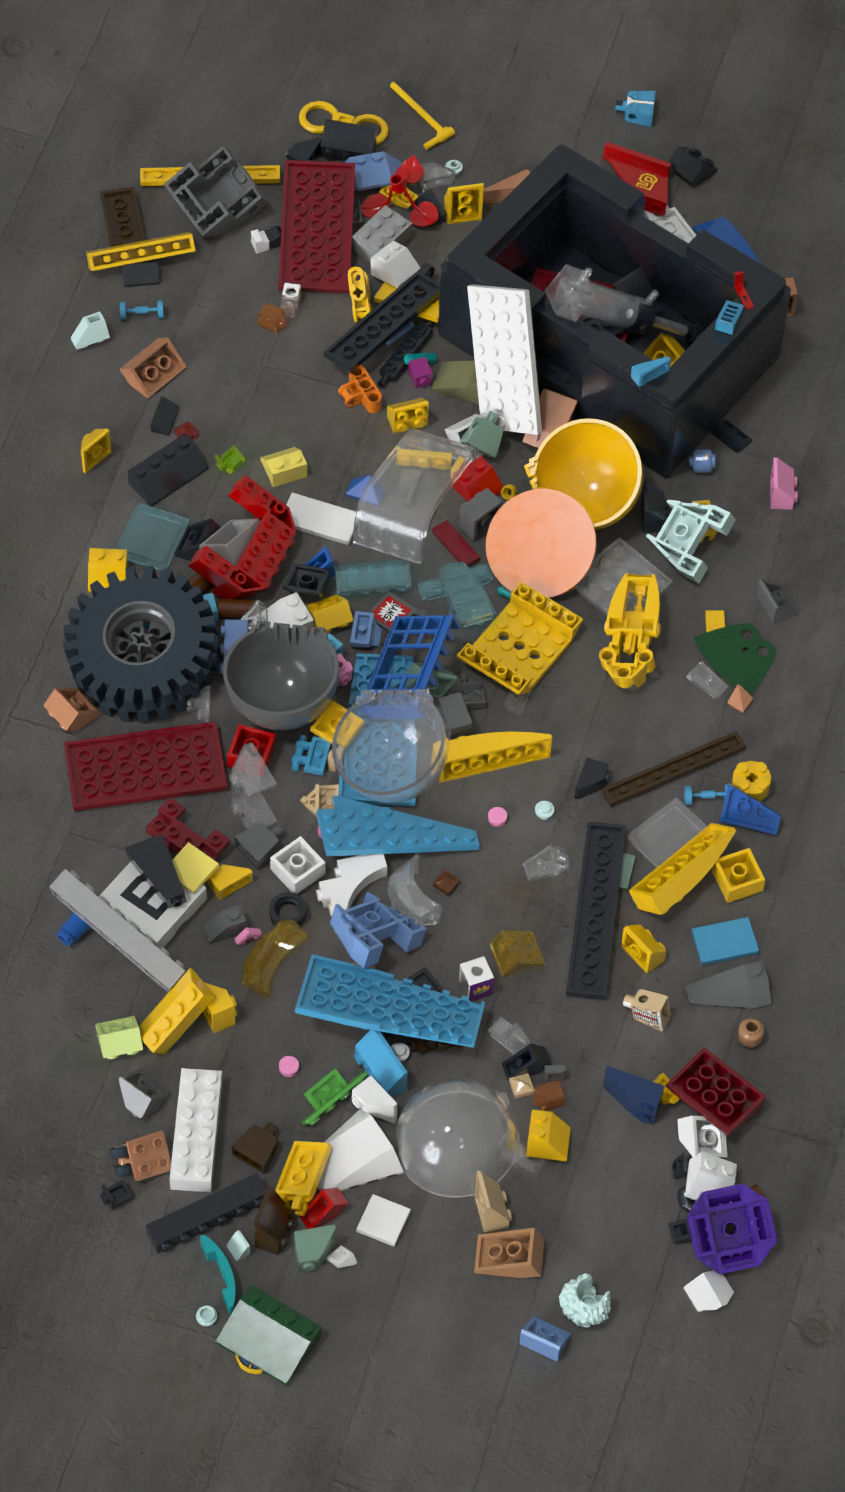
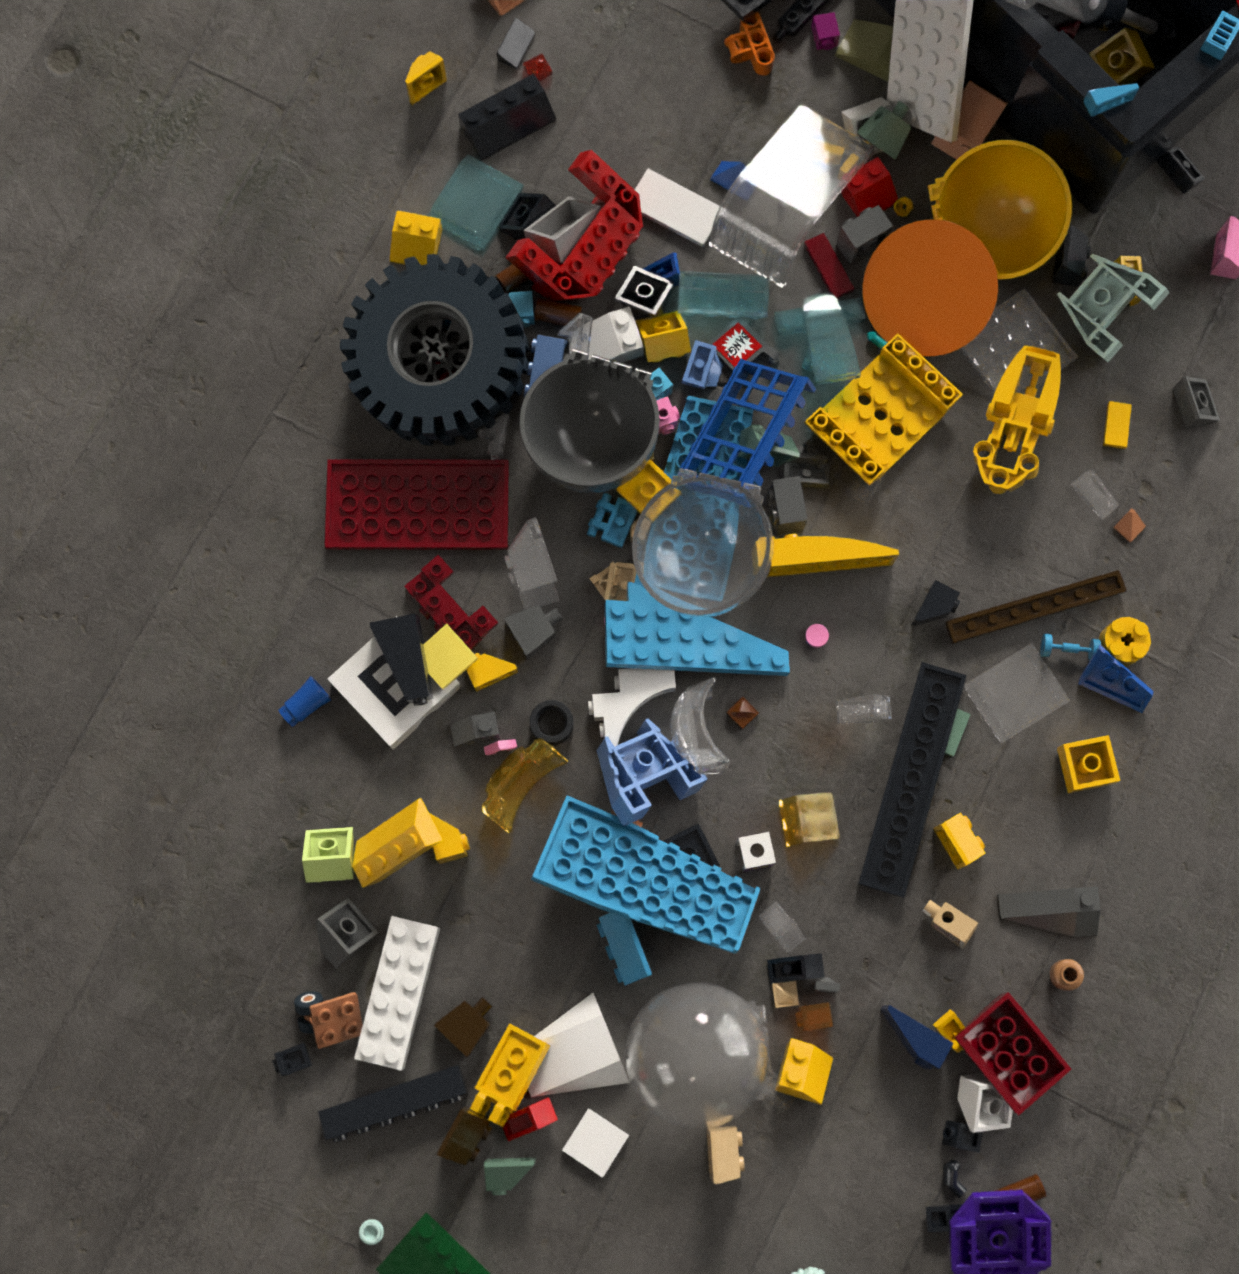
camera: 10 degrees right, 20 degrees up
nougat slope [43,688,101,731] -> none
light grey brick [49,869,187,992] -> none
teal slope [200,1235,236,1316] -> none
clear neon green bracket [214,445,247,474] -> none
red brick [227,724,276,777] -> none
light aqua slope [227,1230,250,1261] -> none
light yellow slope [260,447,307,487] -> none
white brick [270,836,325,894] -> none
bright pink tile [279,1056,299,1077] -> none
bright green bracket [301,1068,368,1125] -> none
white slope [326,1245,357,1268] -> none
white slope [352,1076,397,1124] -> none
yellow slope [387,398,429,433] -> none
white plate [391,1042,410,1062] -> none
teal axle [403,353,437,365] -> none
medium nougat slope [474,1228,545,1278] -> none
light aqua plate [535,801,554,820] -> none
yellow slope [629,823,736,915] -> none
white slope [685,1152,737,1200] -> none
medium blue head [689,449,716,473] -> none
dark azure tile [691,917,759,966] -> none
dark green piece [693,623,776,696] -> none

